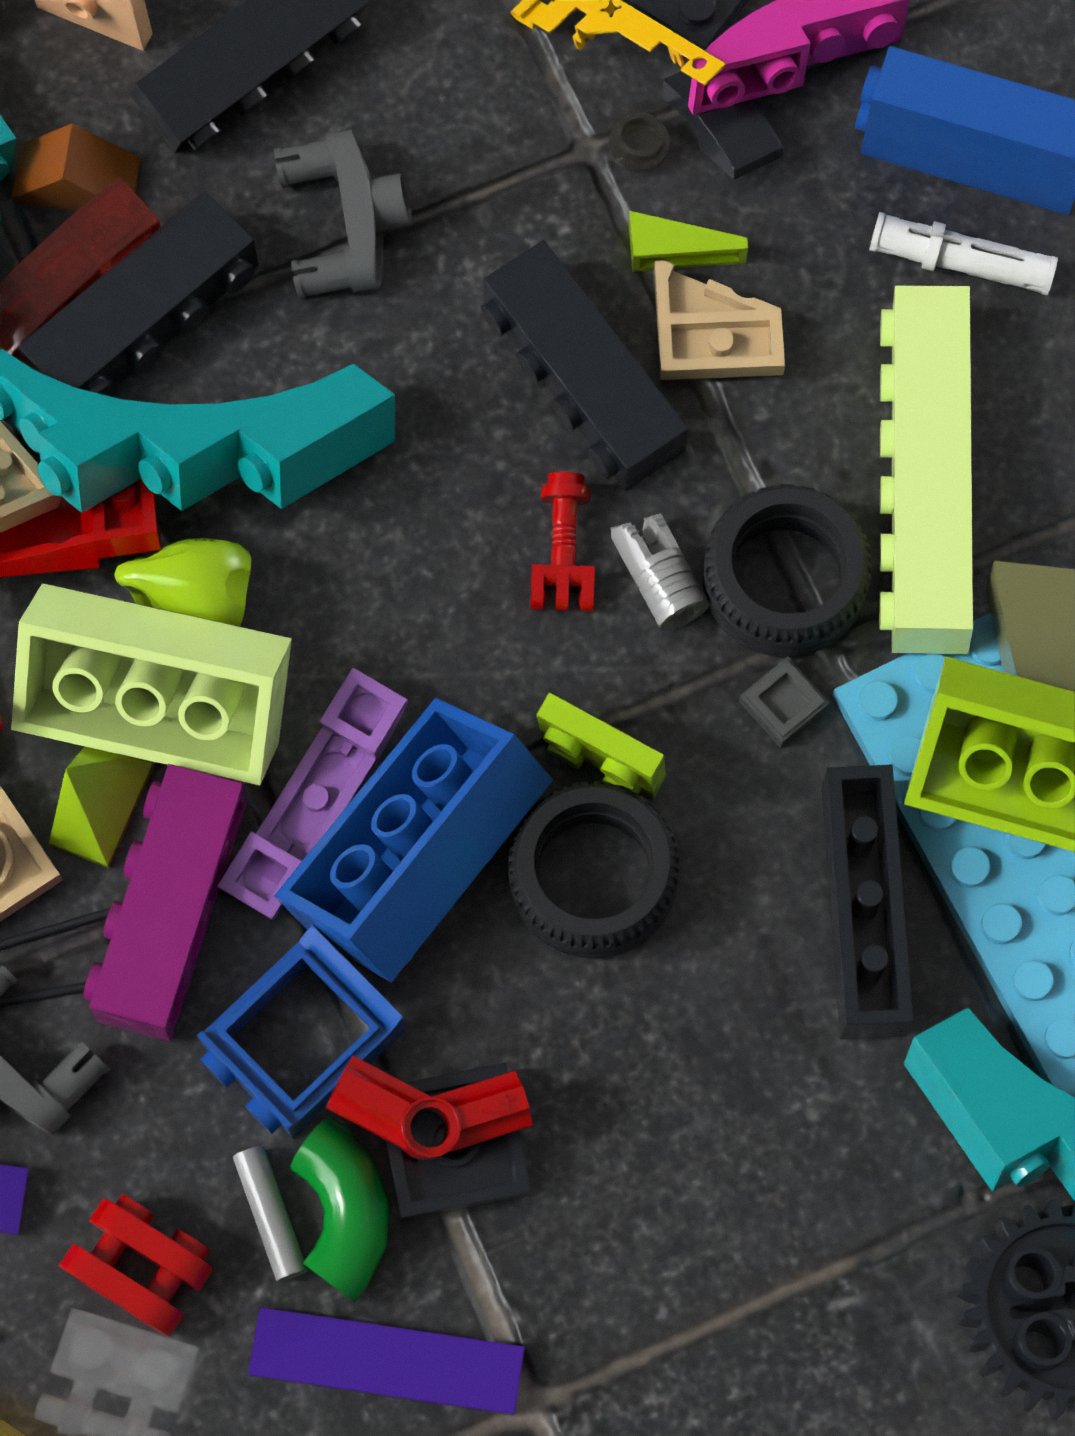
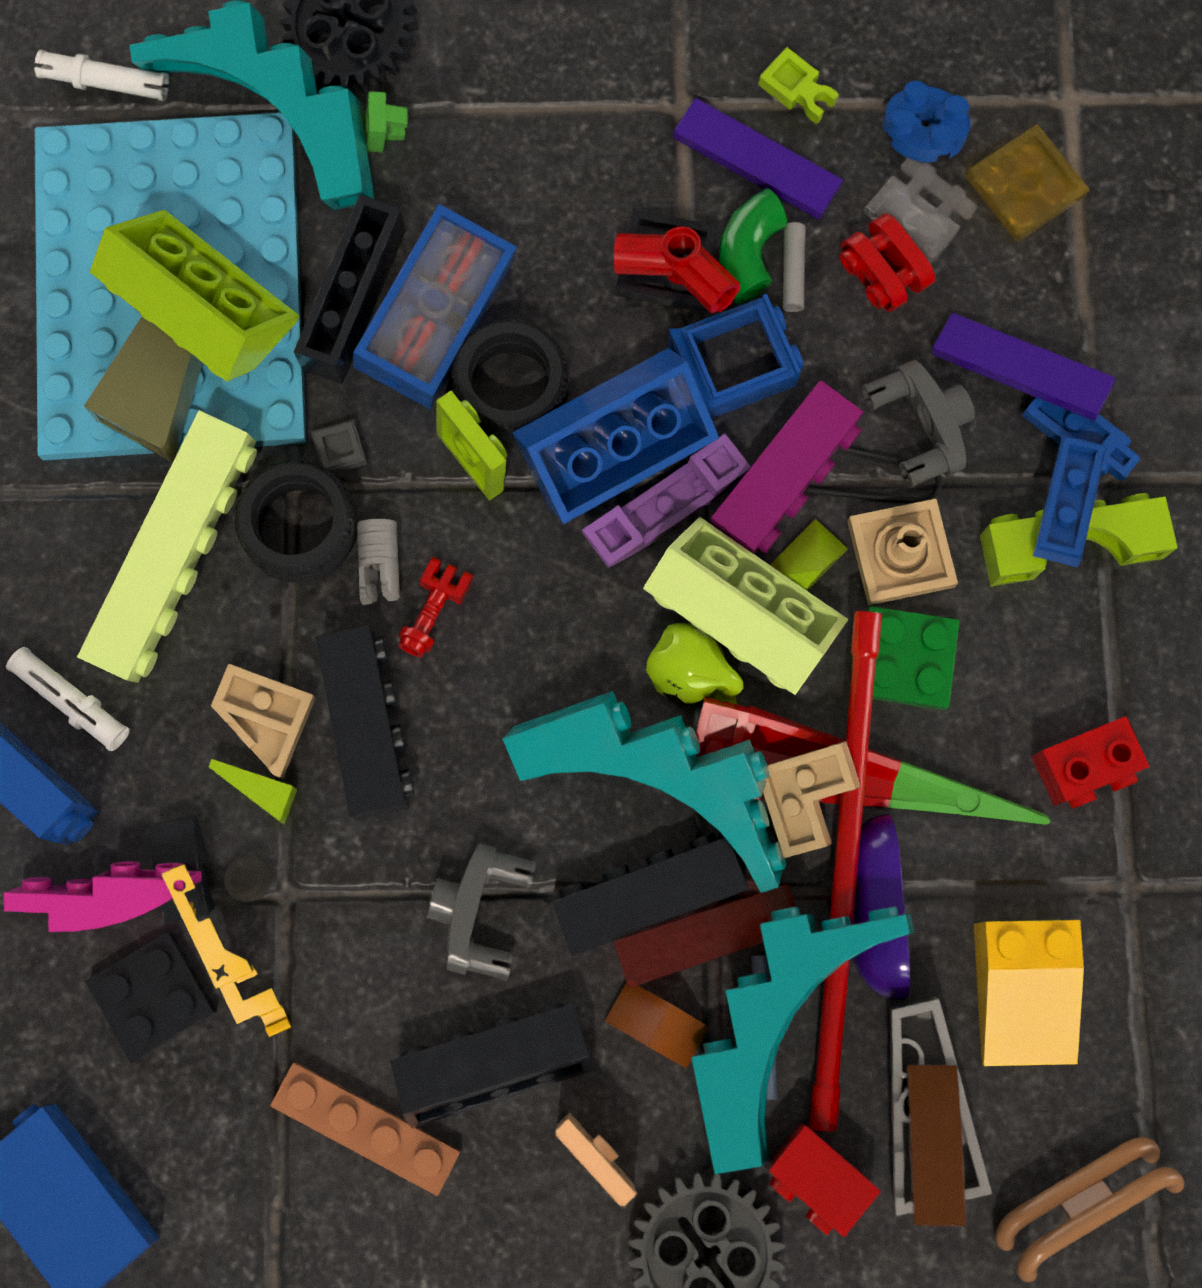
camera: 160 degrees left, 5 degrees up
none -> clear brick [353,204,517,410]
none -> bright green tile [365,91,407,152]

